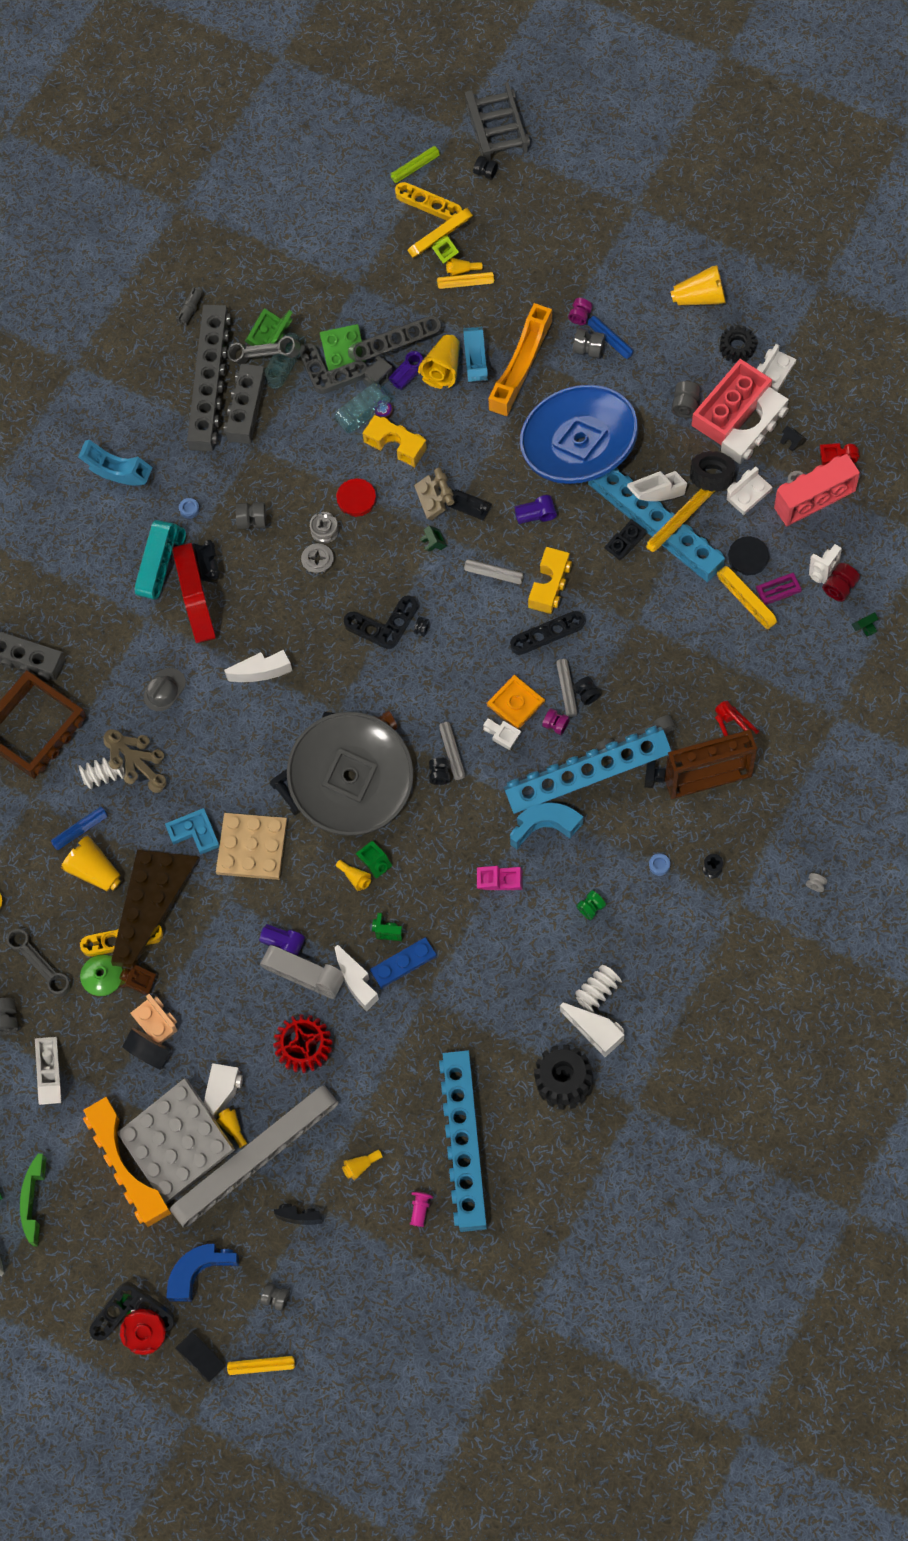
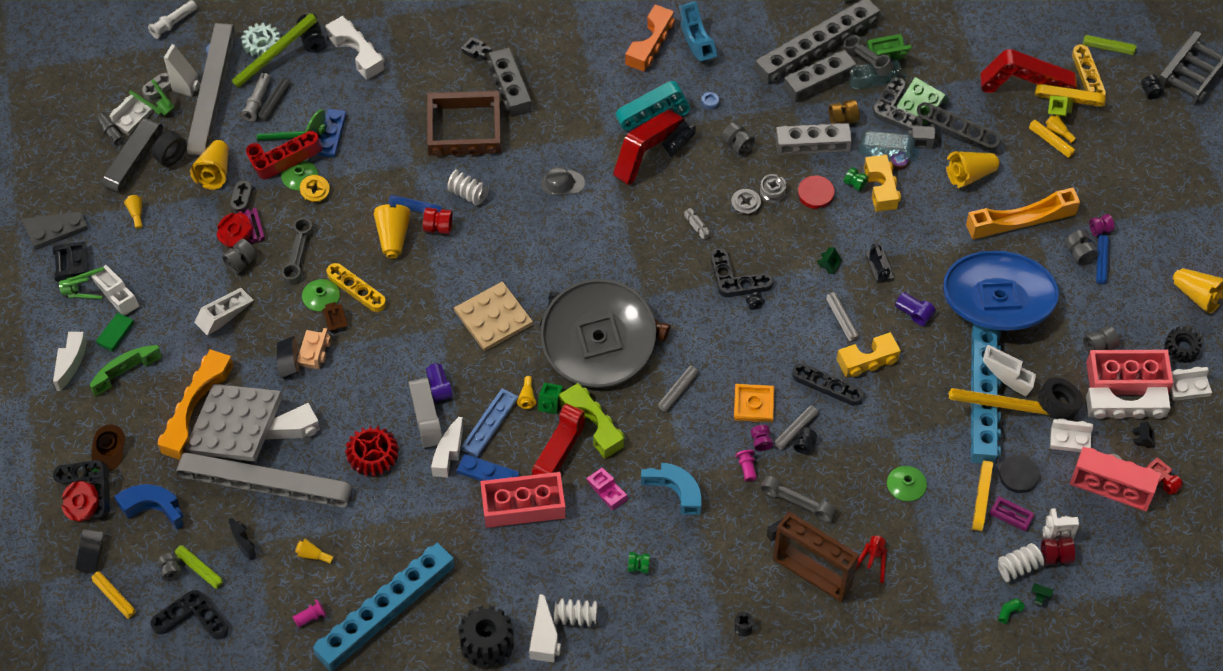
camera: 45 degrees right, 10 degrees down
dark tan plant [103,729,166,793] -> none
dark brown wing [111,849,200,968] -> none
dark azure plate [165,808,219,855] -> none
yellow cone [216,1108,247,1148] -> none
white slope [224,650,292,682] -> none
green bracket [372,913,403,941] -> none
dark purple piece [389,351,423,390] -> none
dark tan plate [414,468,454,520] -> none
black wheel [429,758,450,785] -> none
dark azure arch [463,327,488,382] -> none
white plate [483,719,521,750] -> none
dark azure brick [503,726,671,814] -> none
black slope [604,519,648,560] -> none
medium blue tile [649,854,670,876] -> none
none -> reddish brown piece [91,424,125,471]
none -> black beam [151,590,228,640]
none -> lime axle [175,545,223,589]
none -> red wheel [423,207,453,234]
none -> medium blue tile [461,388,518,458]
none -> coral brick [480,472,566,528]
none -> red beam [532,403,585,475]
none -> lime arch [559,383,625,459]
none -> orange arch [625,5,675,72]
none -> light grey axle [684,208,711,239]
none -> dark pink pin [735,450,757,482]
none -> light grey brick [776,123,851,155]
none -> pearl gold wheel [828,99,860,124]
none -> green wheel [844,167,869,192]
none -> bright green dish [887,466,927,502]
none -> red beam [980,49,1077,93]
none -> white piece [998,543,1044,582]
none -> green arm [998,598,1025,624]

